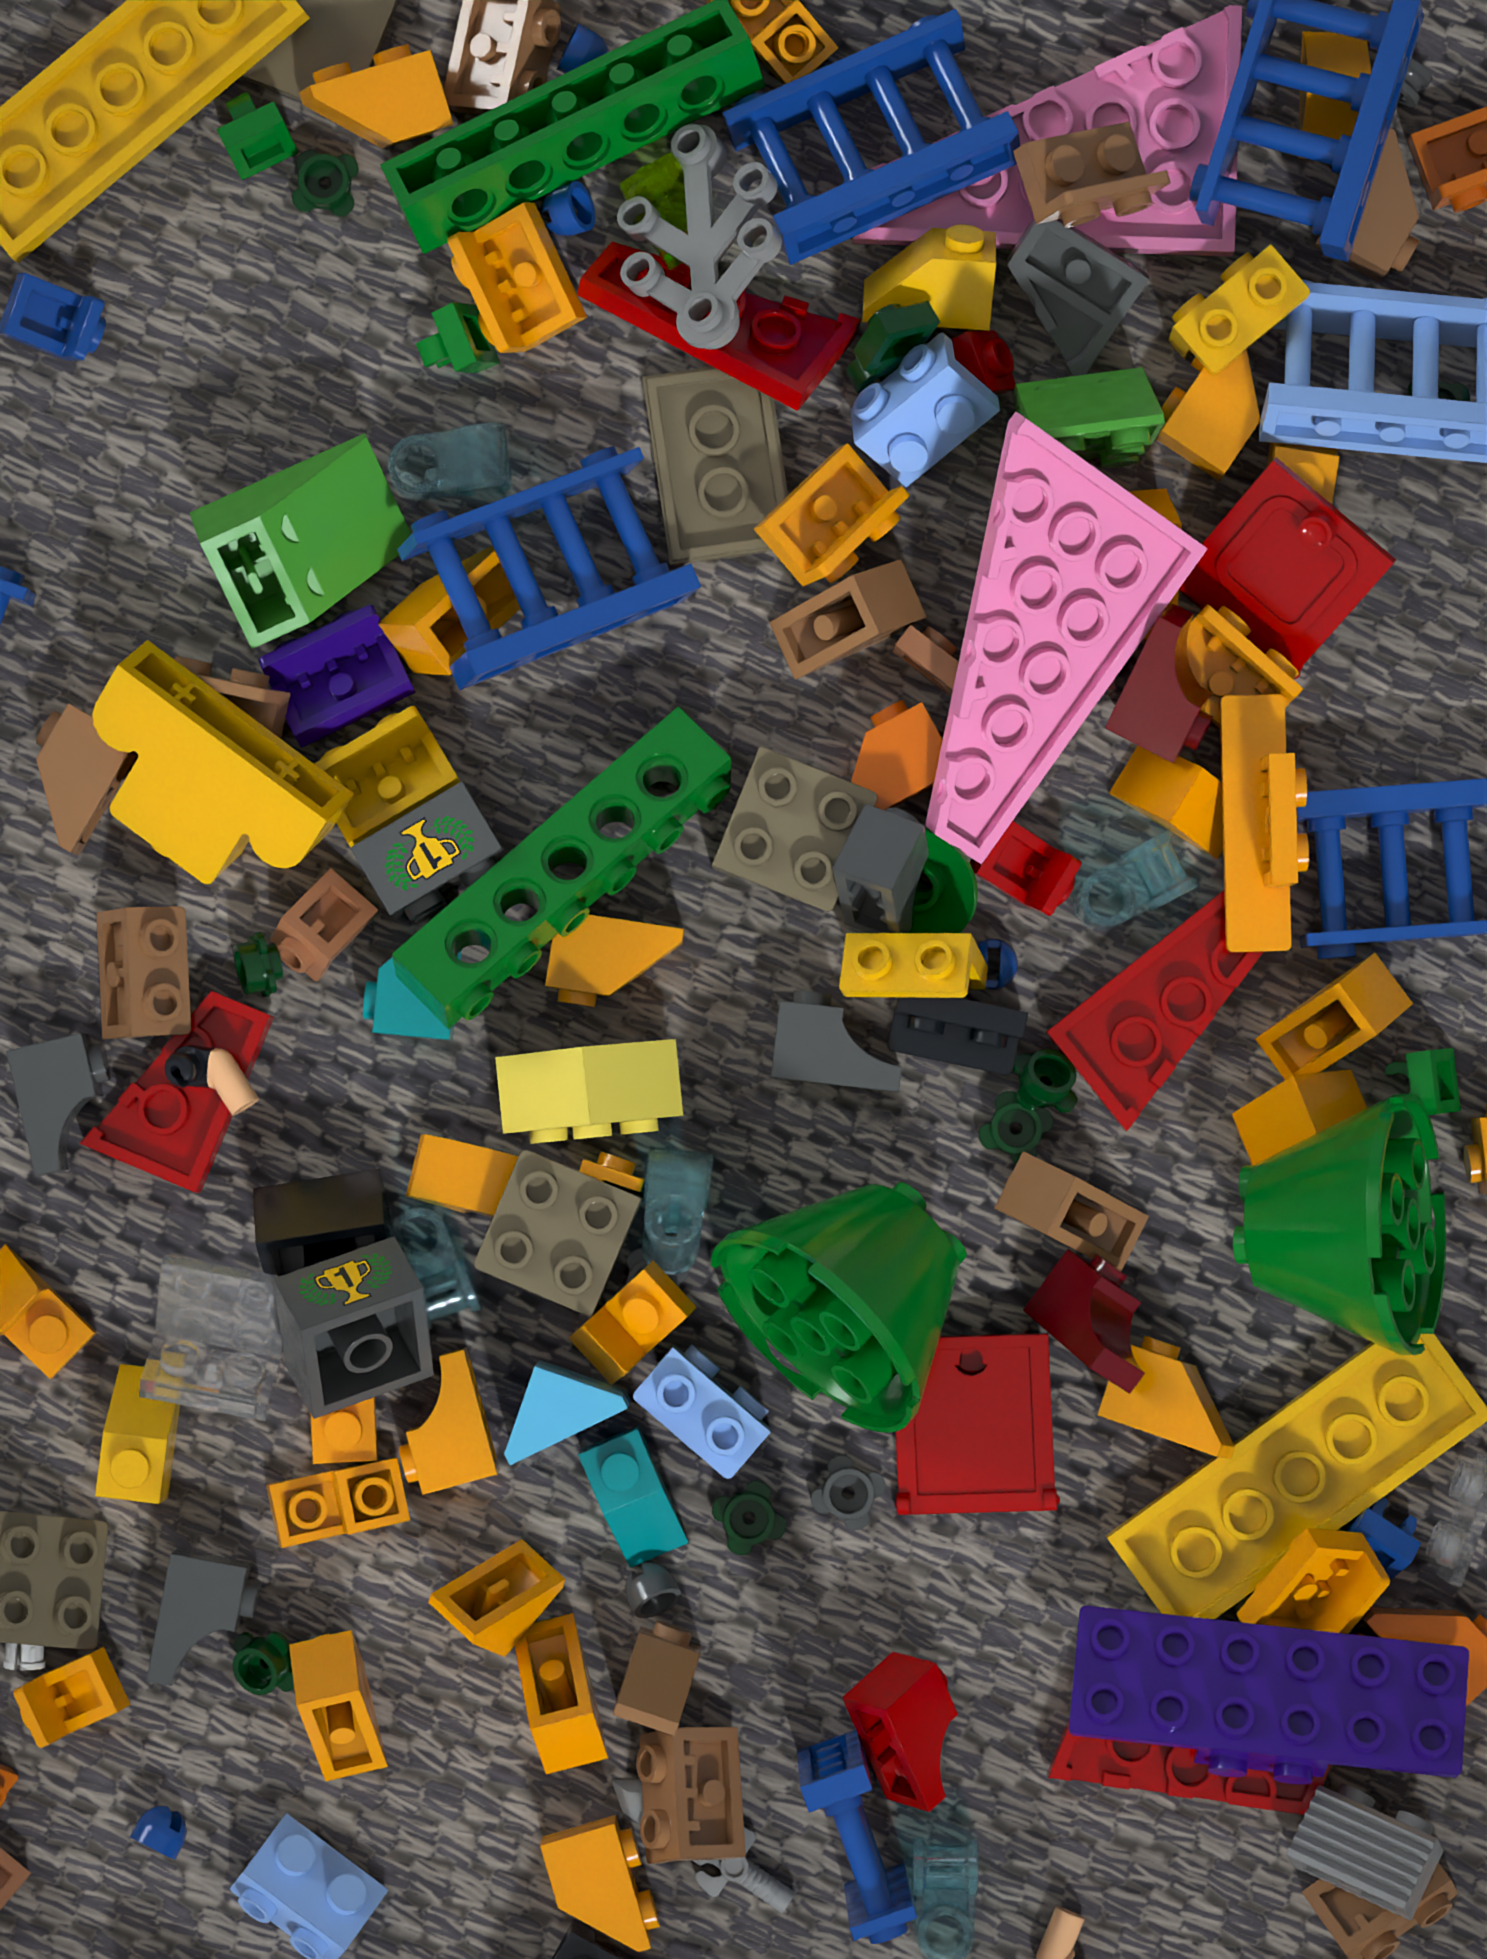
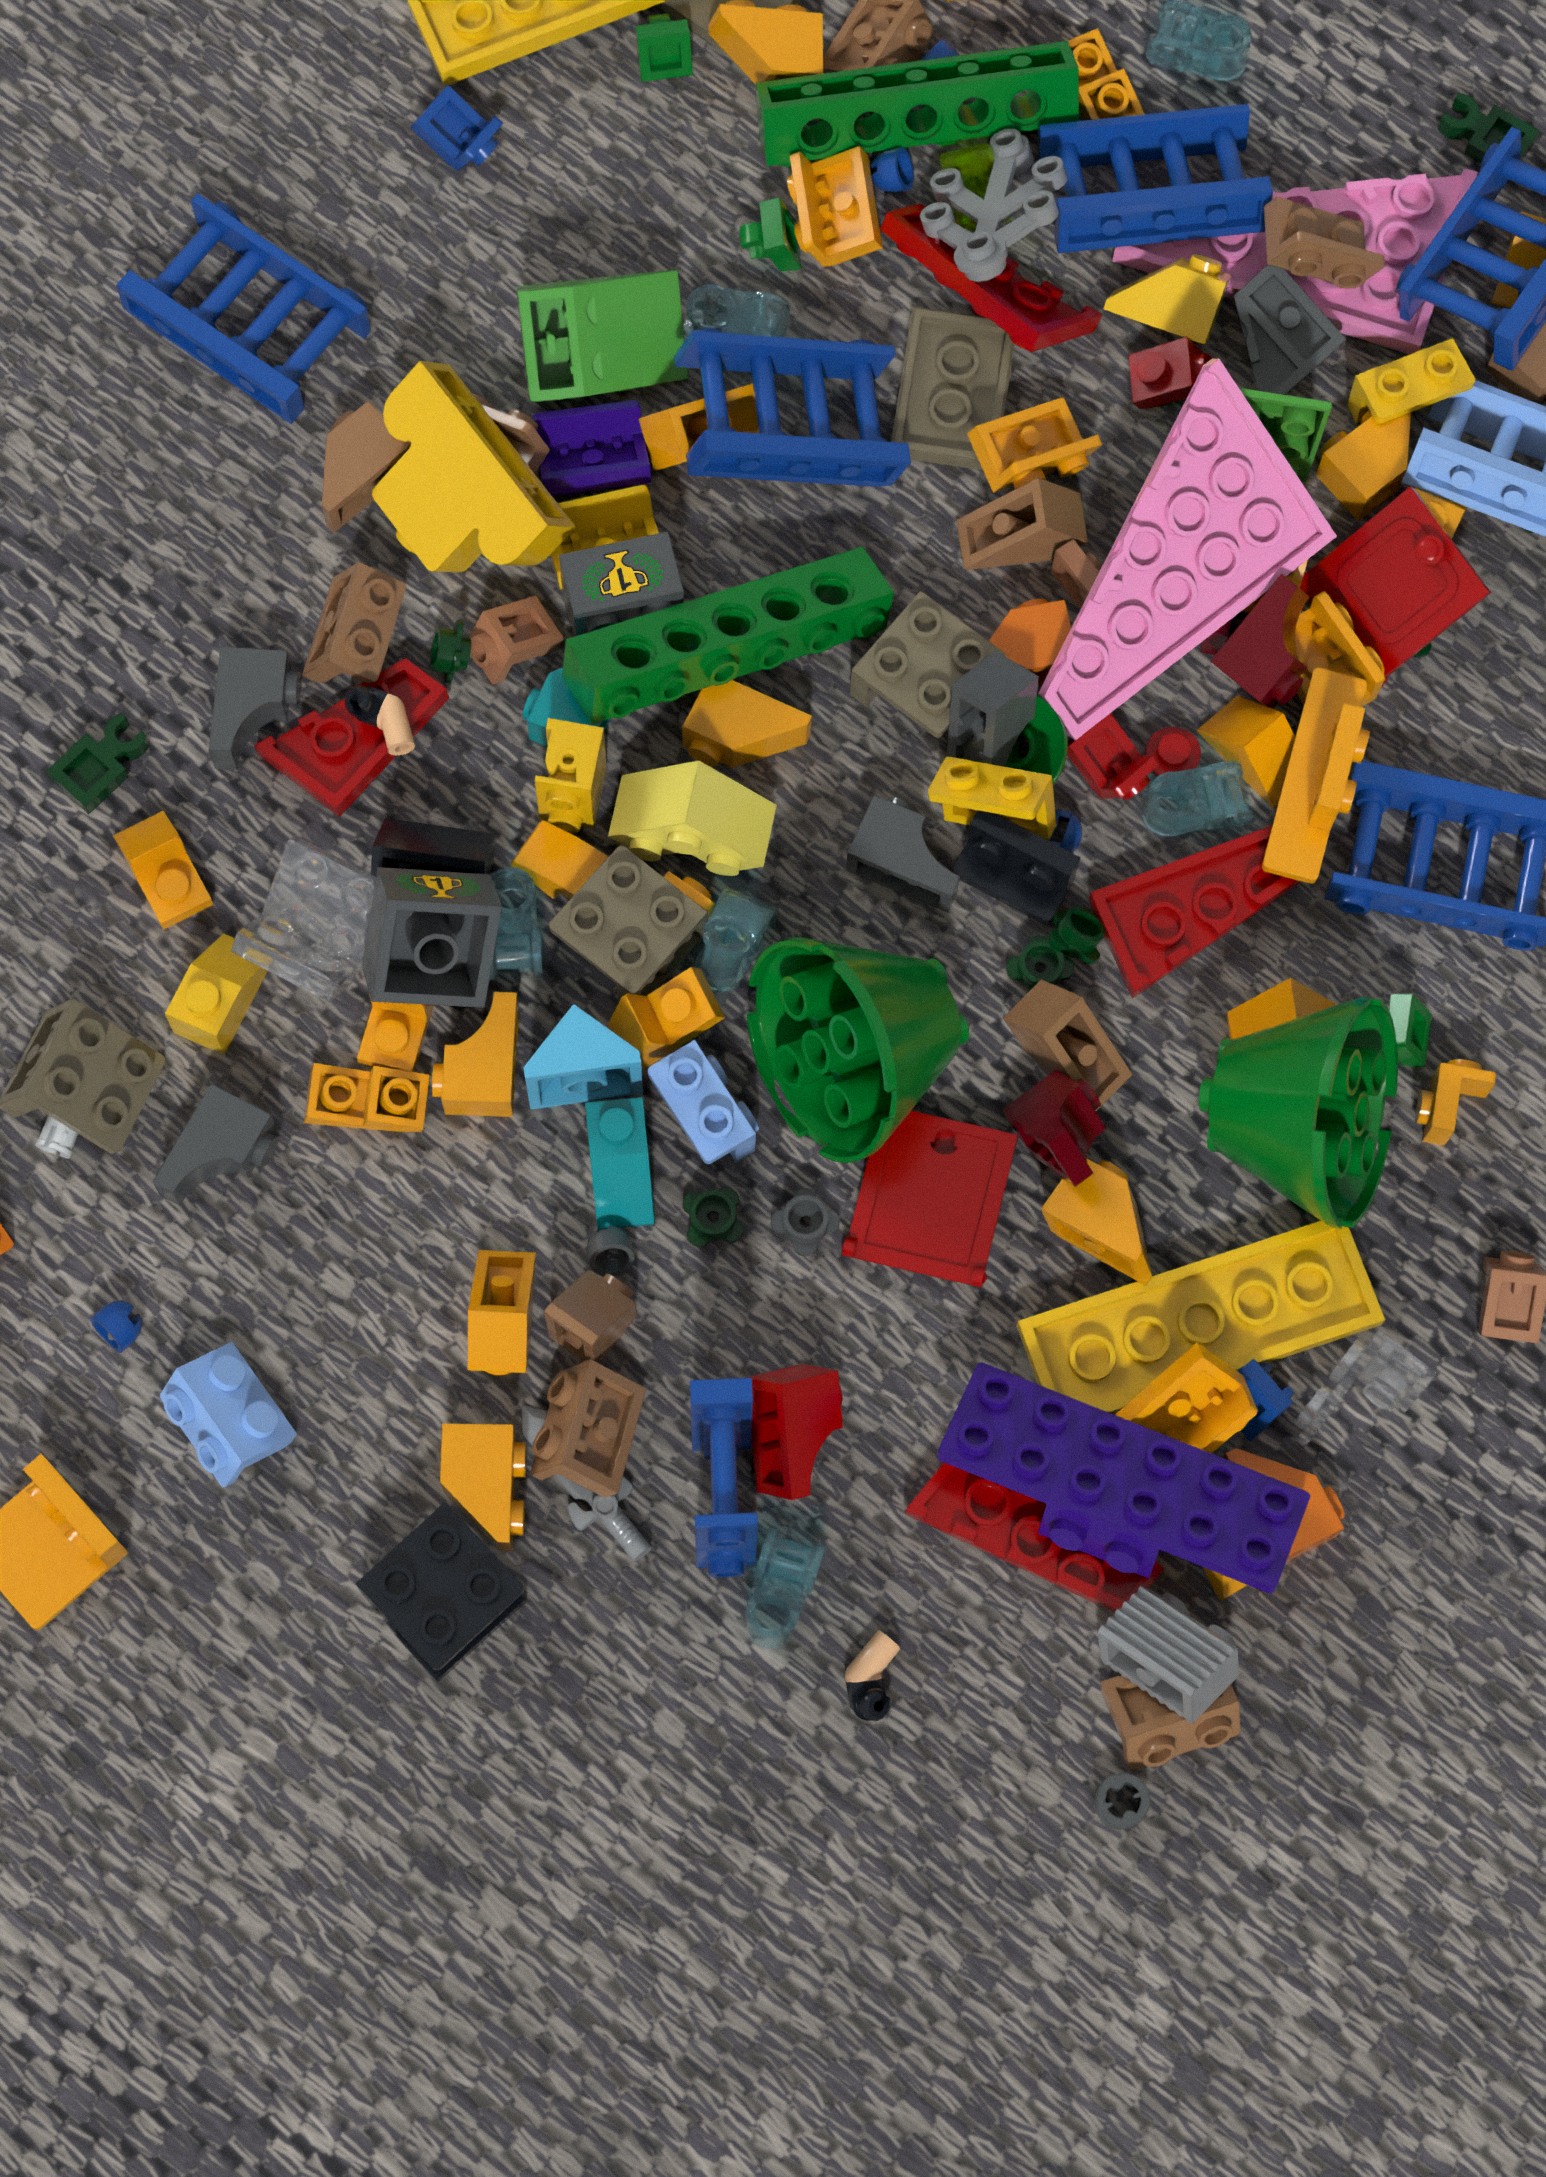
camera: 15 degrees right, 15 degrees down
light orange bracket [13,1646,131,1748] -> none
dark green plate [233,1631,294,1695] -> none
light orange slope [289,1630,388,1782] -> none
dark green plate [292,150,359,217] -> none
light orange slope [428,1539,566,1657] -> none
dark green plate [846,301,940,394] -> none
light blue bracket [850,332,1000,488] -> none
light orange slope [1255,952,1413,1080] -> none
none -> yellow hinge [535,718,607,833]
none -> red plate [1145,727,1201,781]

